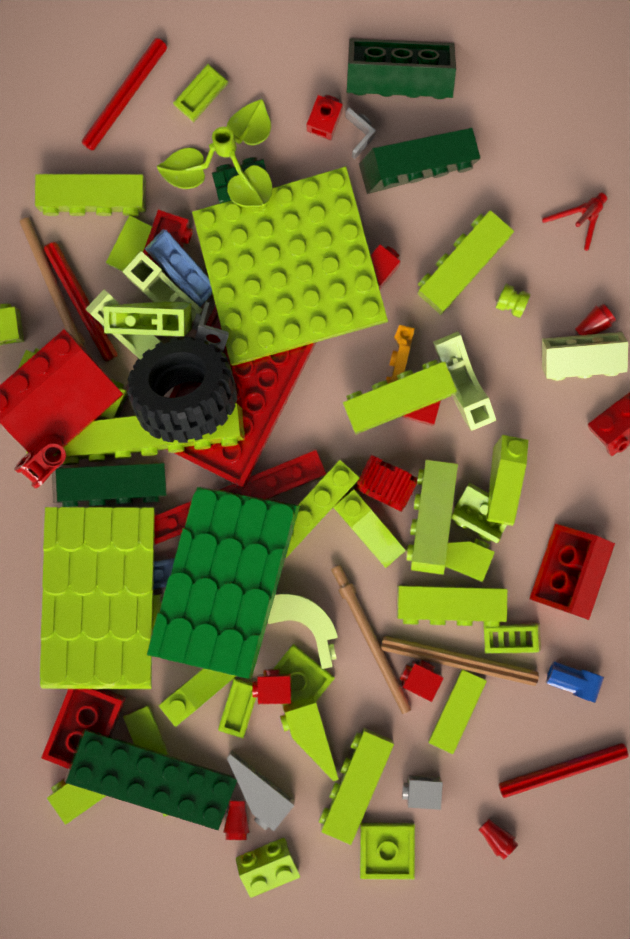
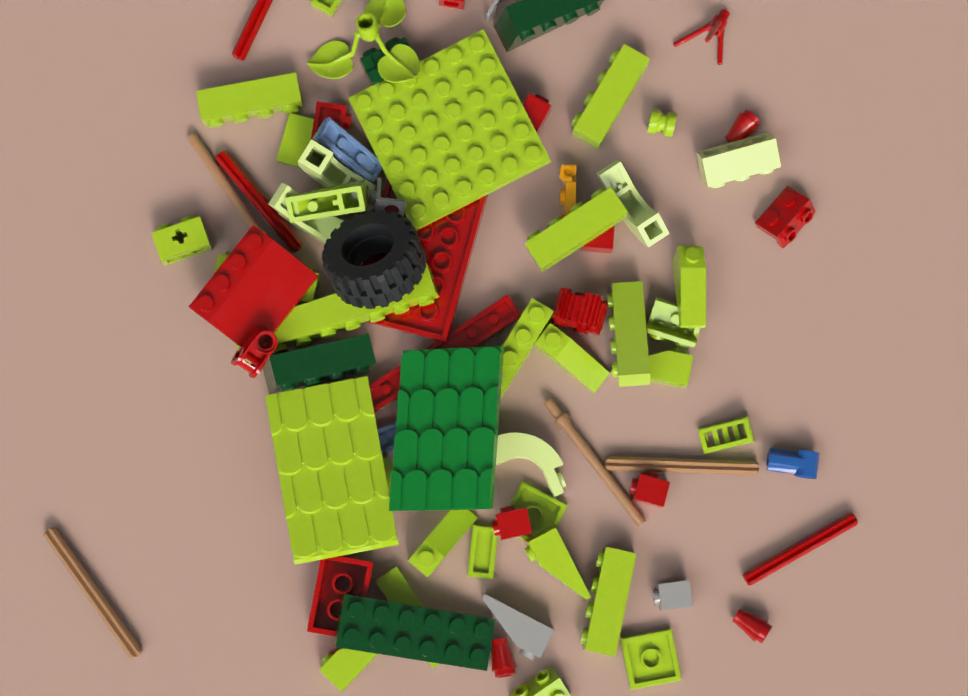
camera: 20 degrees left, 5 degrees down
lime brick [397,585,508,627] -> none
lime tile [428,669,487,754] -> none
red slope [529,524,615,620] -> none

